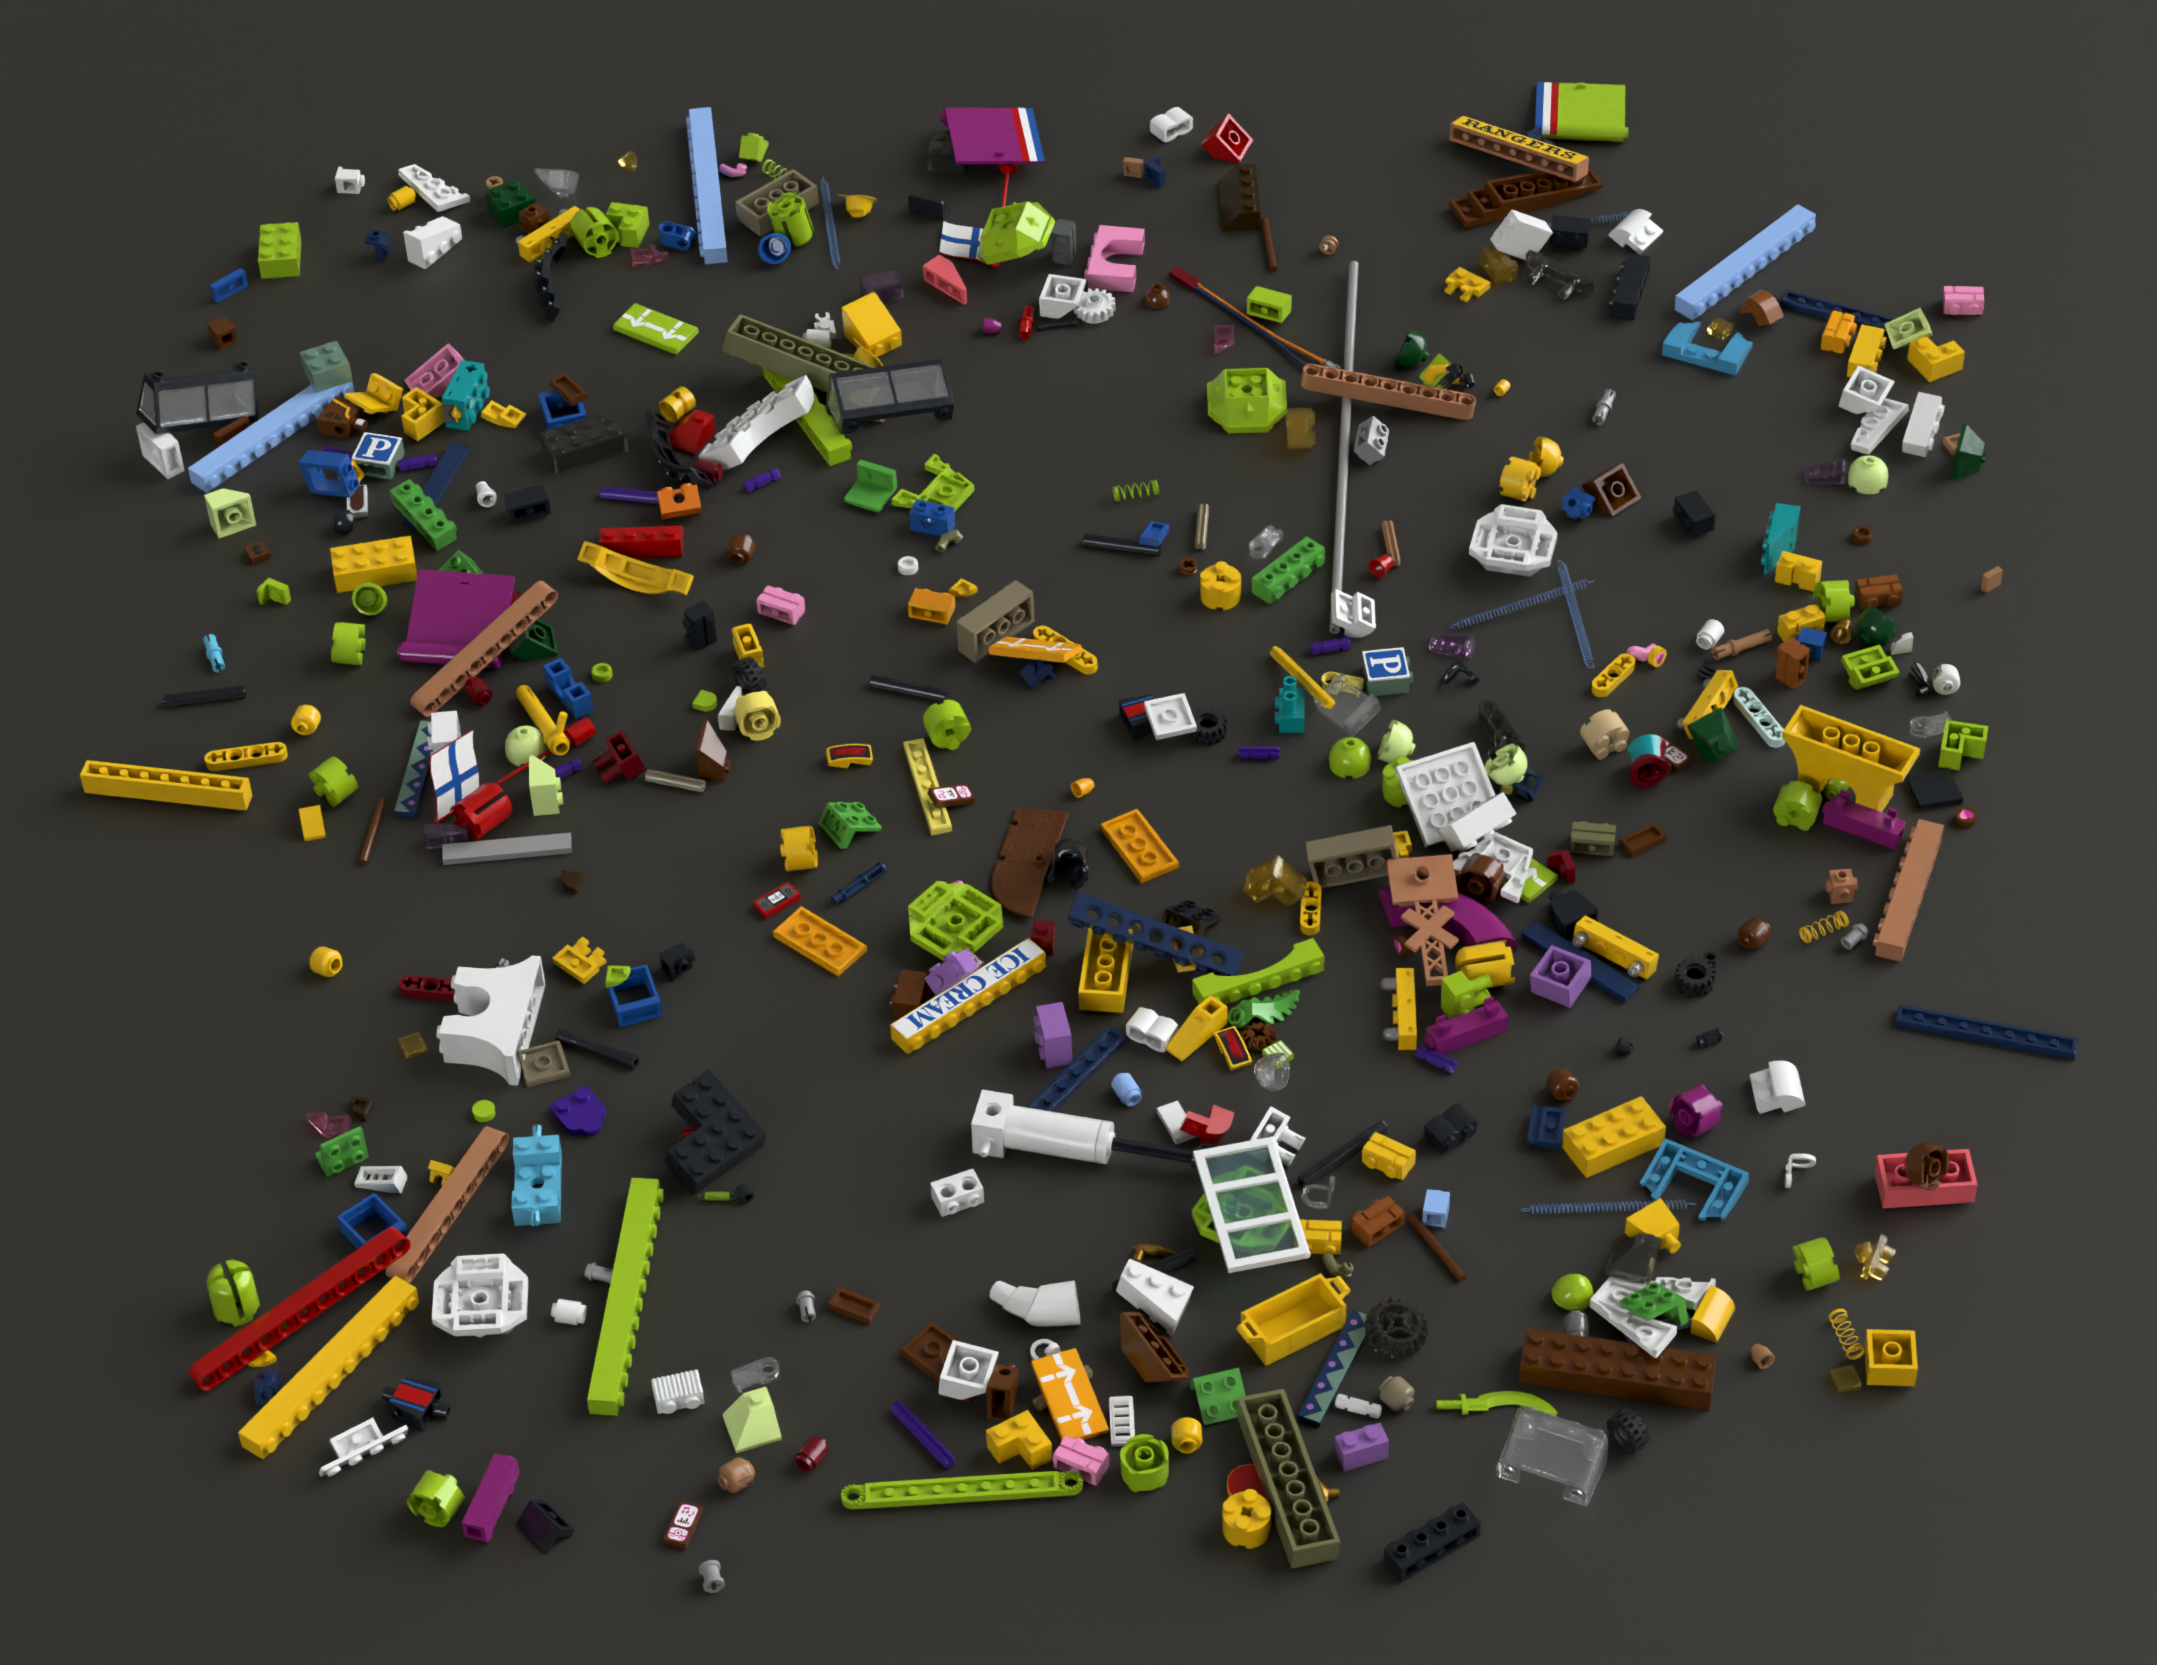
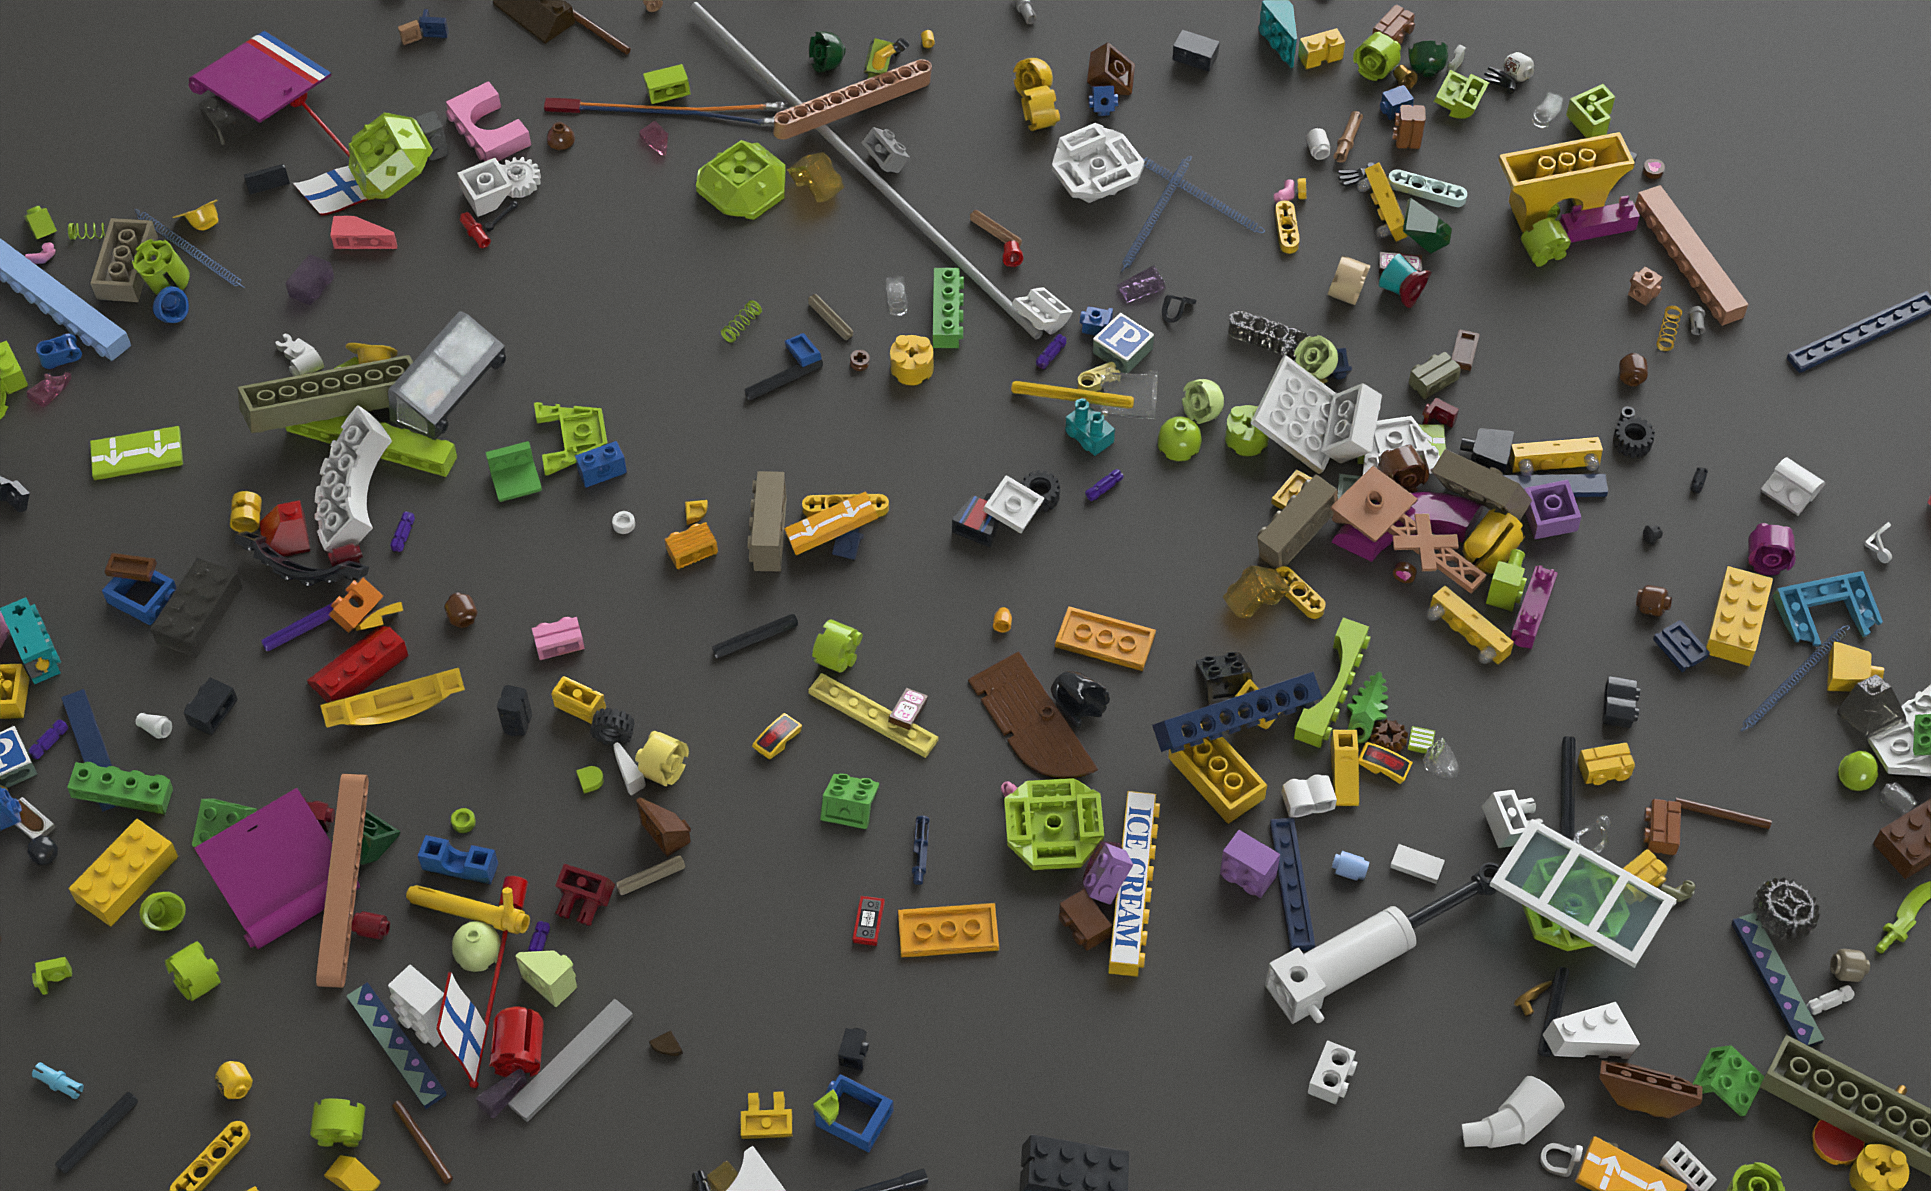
camera: 45 degrees left, 10 degrees up
yellow slope [481,400,526,428] -> none
yellow brick [780,826,818,872] -> none
yellow slope [842,292,902,357] -> none
olive arm [935,529,963,552] -> none
magenta hose [982,318,1001,334] -> none
dark red brick [1030,920,1056,955] -> none
yellow head [1171,1417,1202,1454] -> none
brick [1180,1105,1234,1146] -> none
yellow container [1236,1273,1351,1366] -> none
medium lavender brick [1335,1423,1389,1472] -> none
dark purple axle [1416,1045,1458,1073] -> none
light blue brick [1422,1189,1450,1228] -> none
yellow brick [1777,604,1825,643] -> none
none -> yellow slope [355,602,403,631]
none -> blue brick [1079,306,1113,336]
none -> dark tan brick [1431,449,1532,521]

